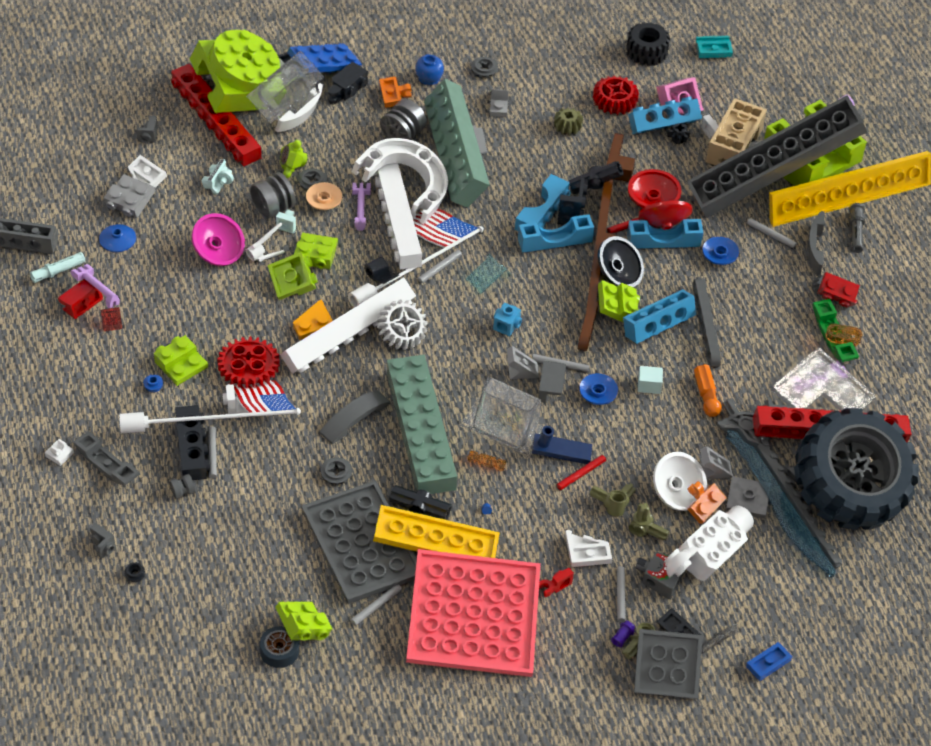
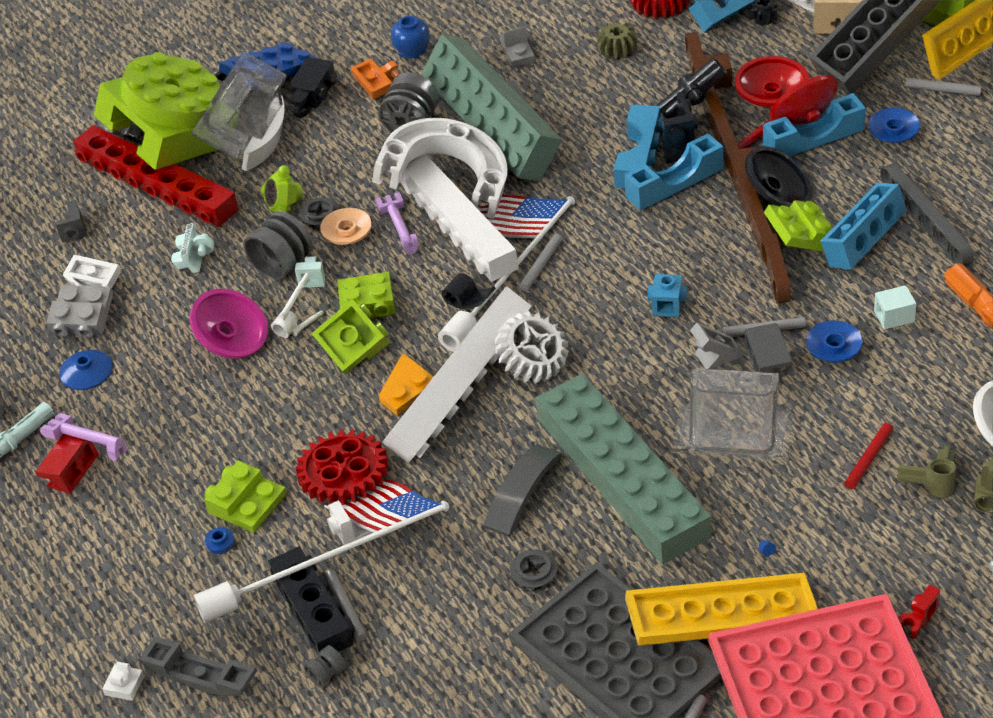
camera: 10 degrees left, 5 degrees down
clear red slope [100,307,122,332] -> none
black piece [389,485,452,520] -> none
clear light blue piece [465,253,512,294] -> none
clear orange axle [468,450,506,471] -> none
dark grey gear [471,57,498,78] -> none
dark blue piece [532,426,593,464] -> none
white wing [565,530,612,567] -> none

